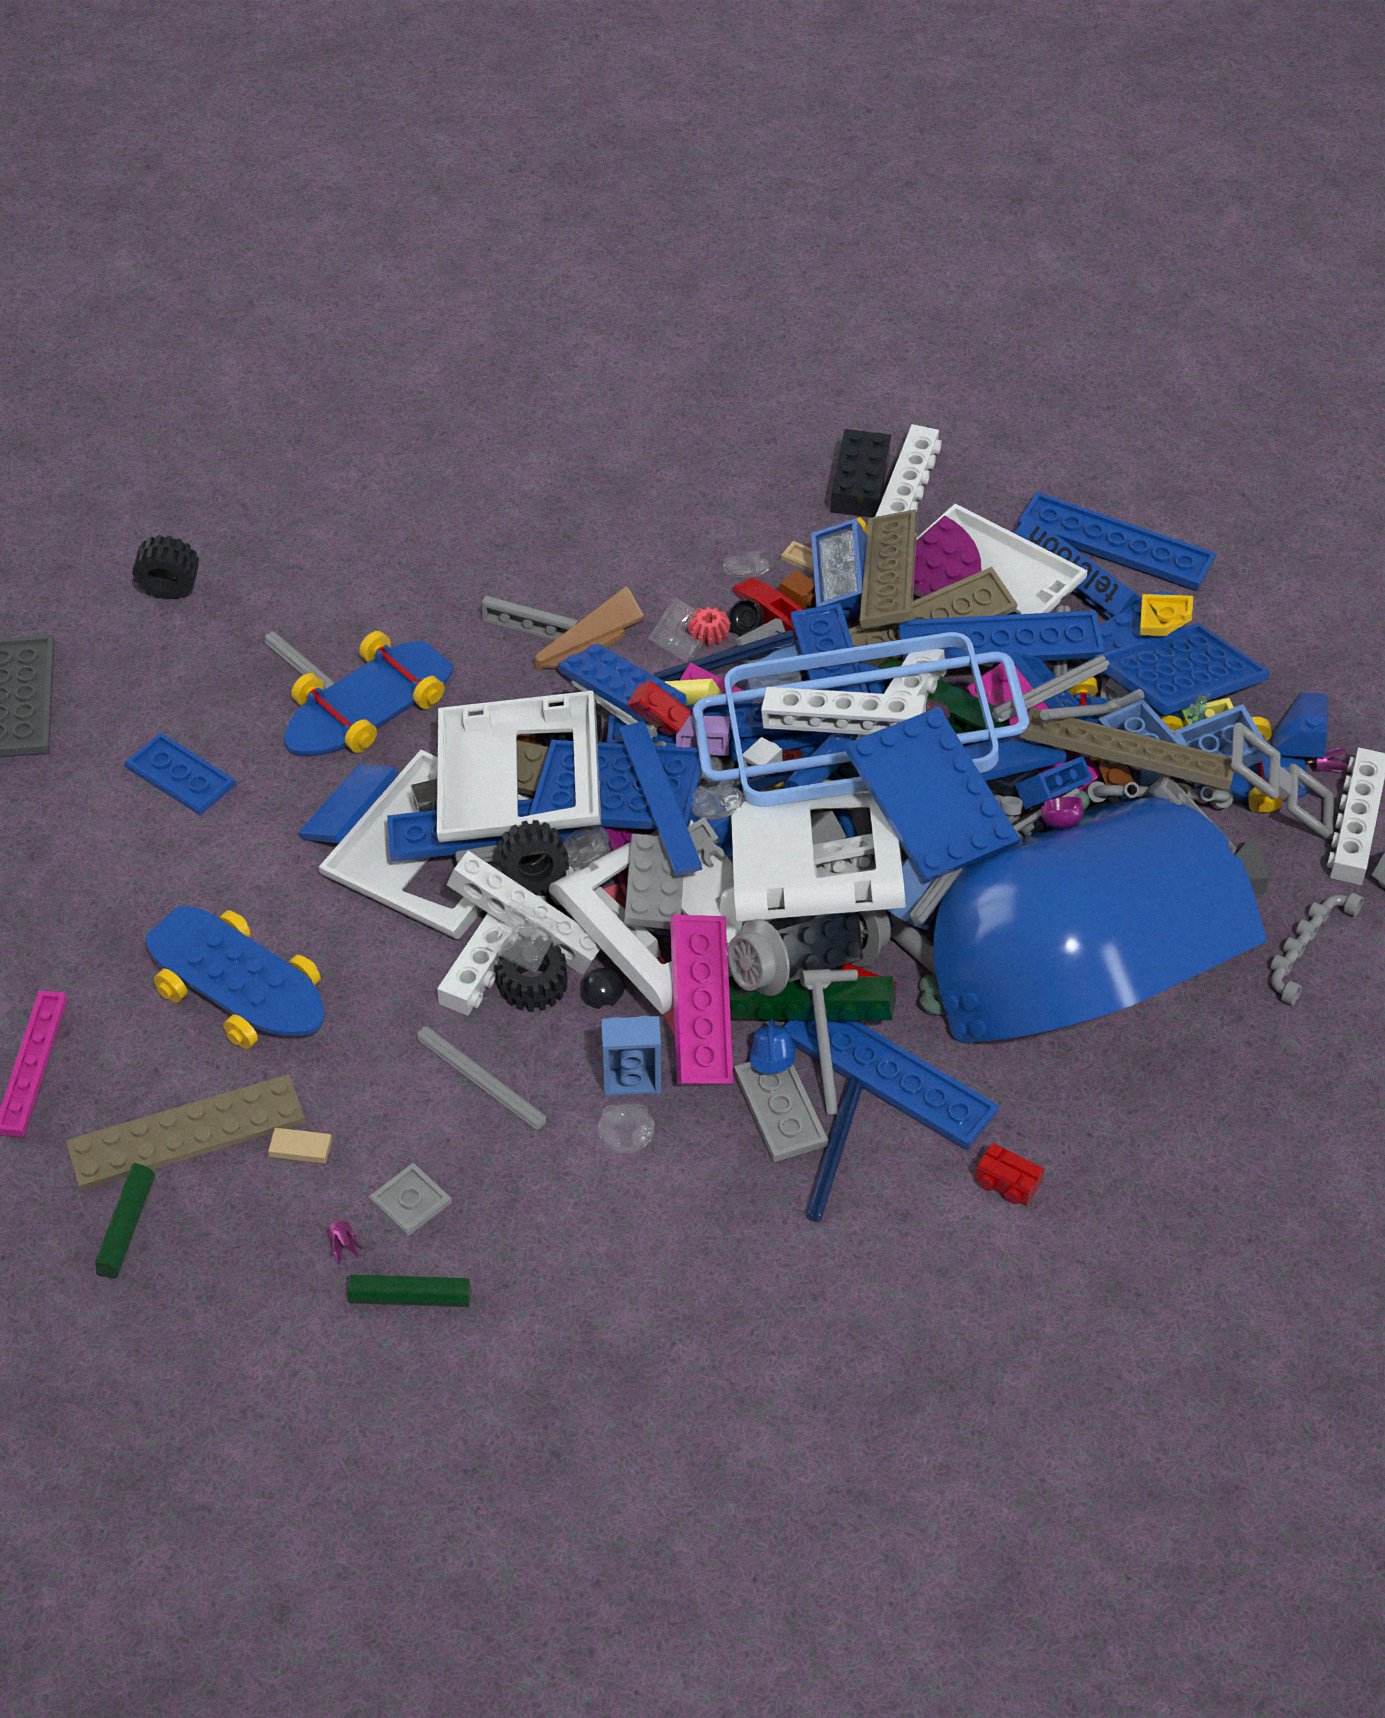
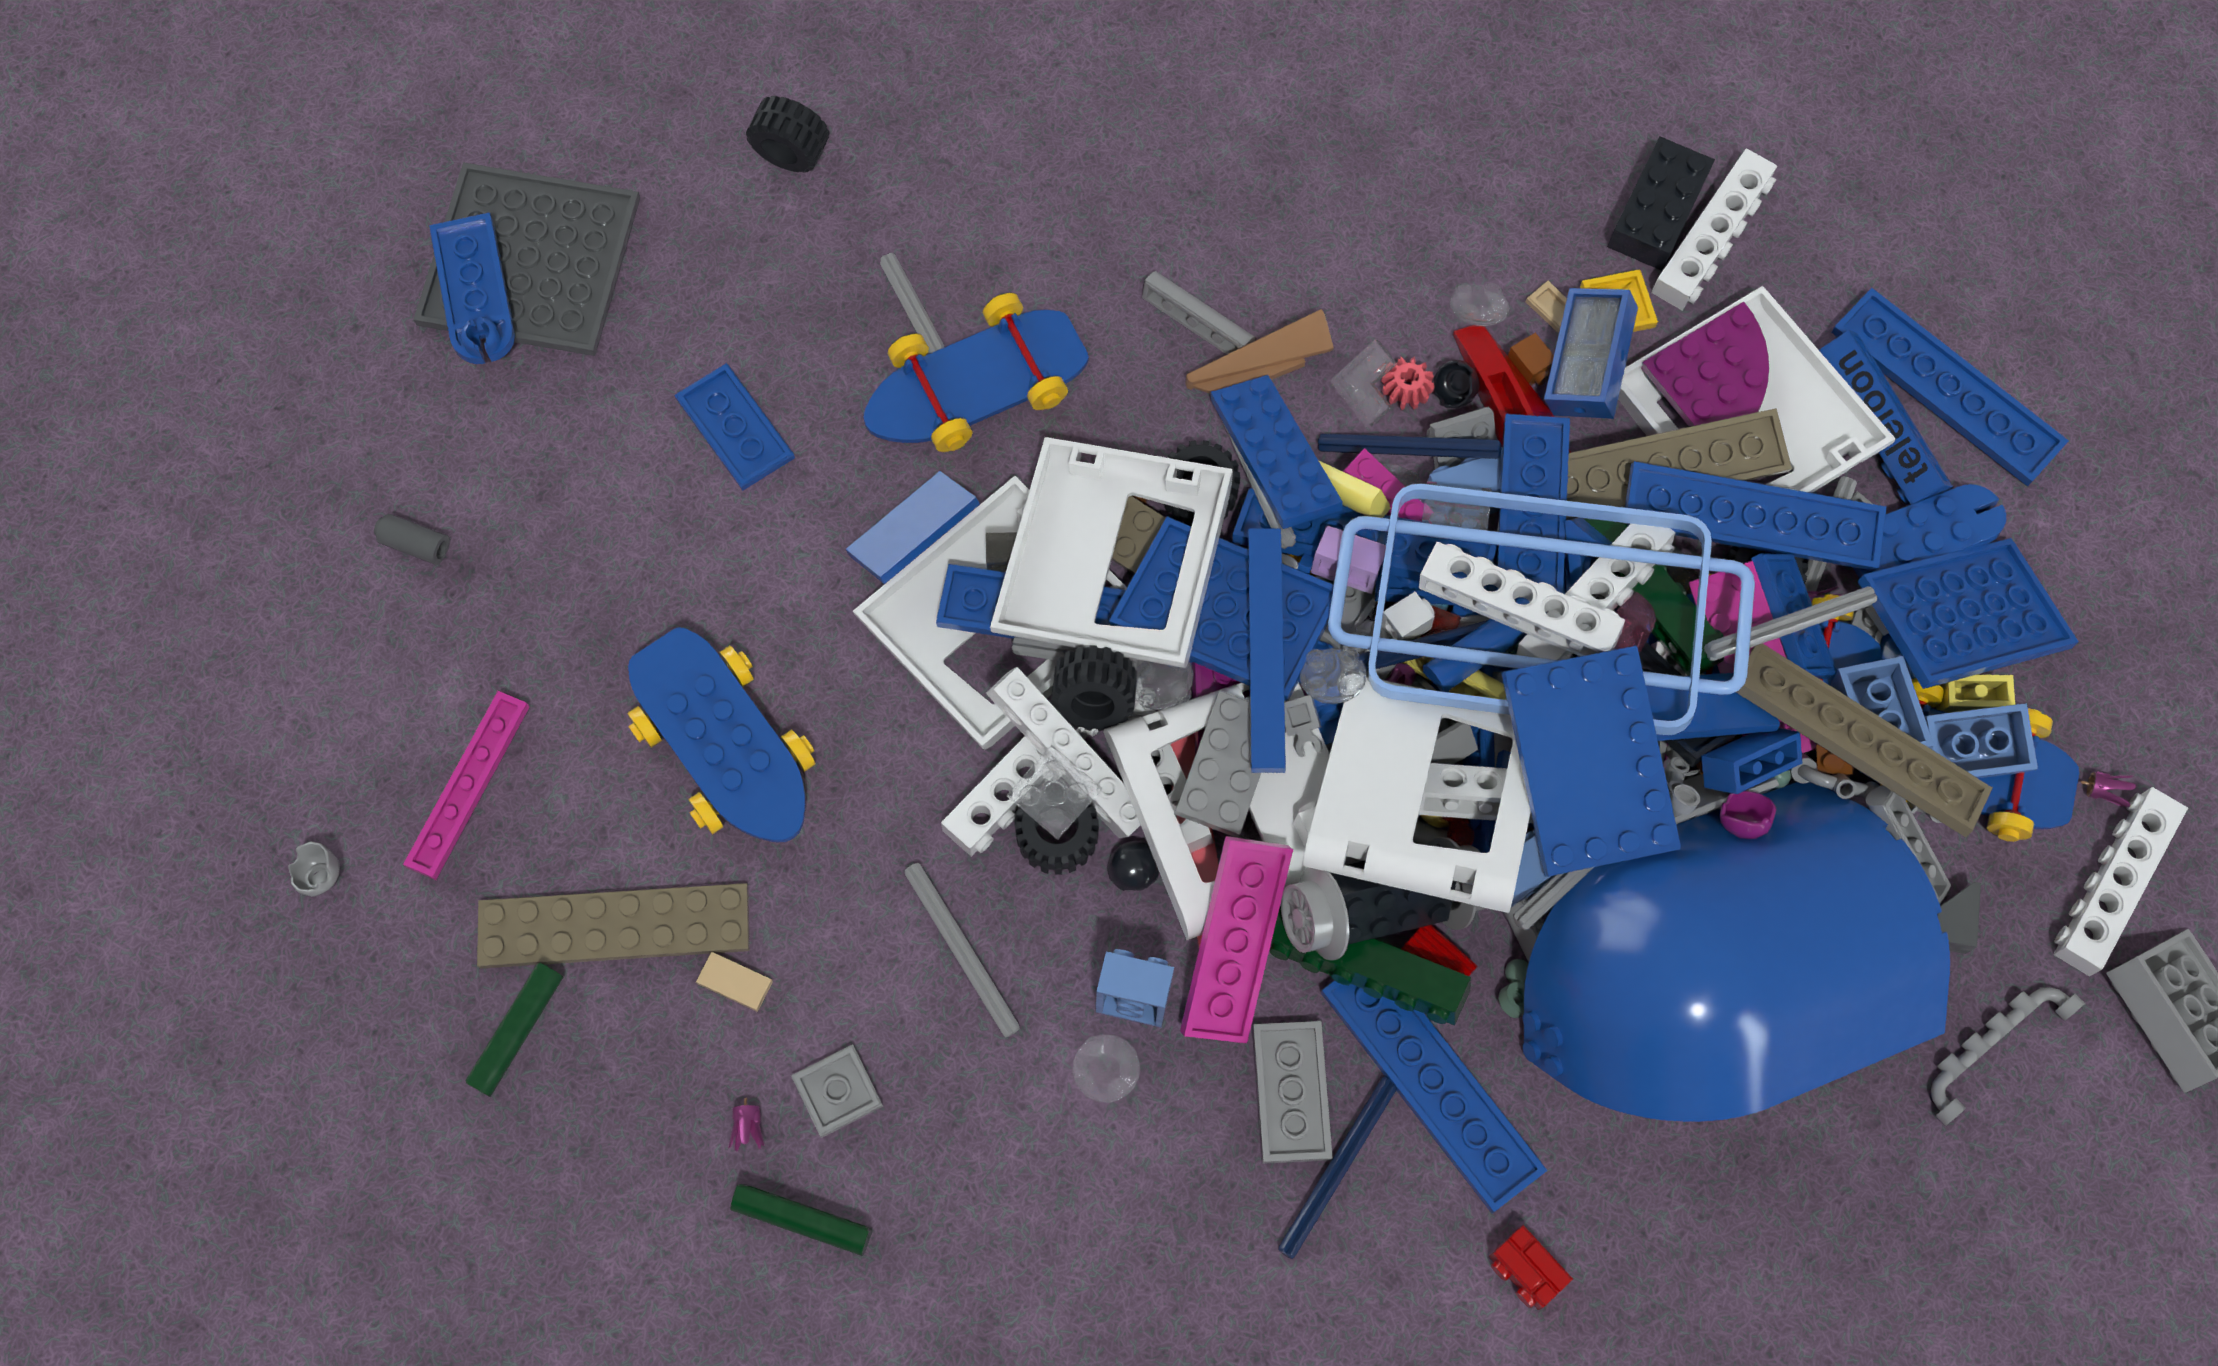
camera: 15 degrees right, 20 degrees up
red brick [627,680,691,736] -> none
blue piece [750,1019,796,1074] -> none
light grey bar [800,969,858,1116] -> none
dark tan plate [860,509,918,629] -> none
light grey bar [1040,689,1145,720] -> none
yellow plate [1140,594,1193,636] -> none
clear light blue plate [1187,694,1208,724] -> none
light grey bar [1231,722,1334,840] -> none
blue wedge [1272,692,1328,758] -> none

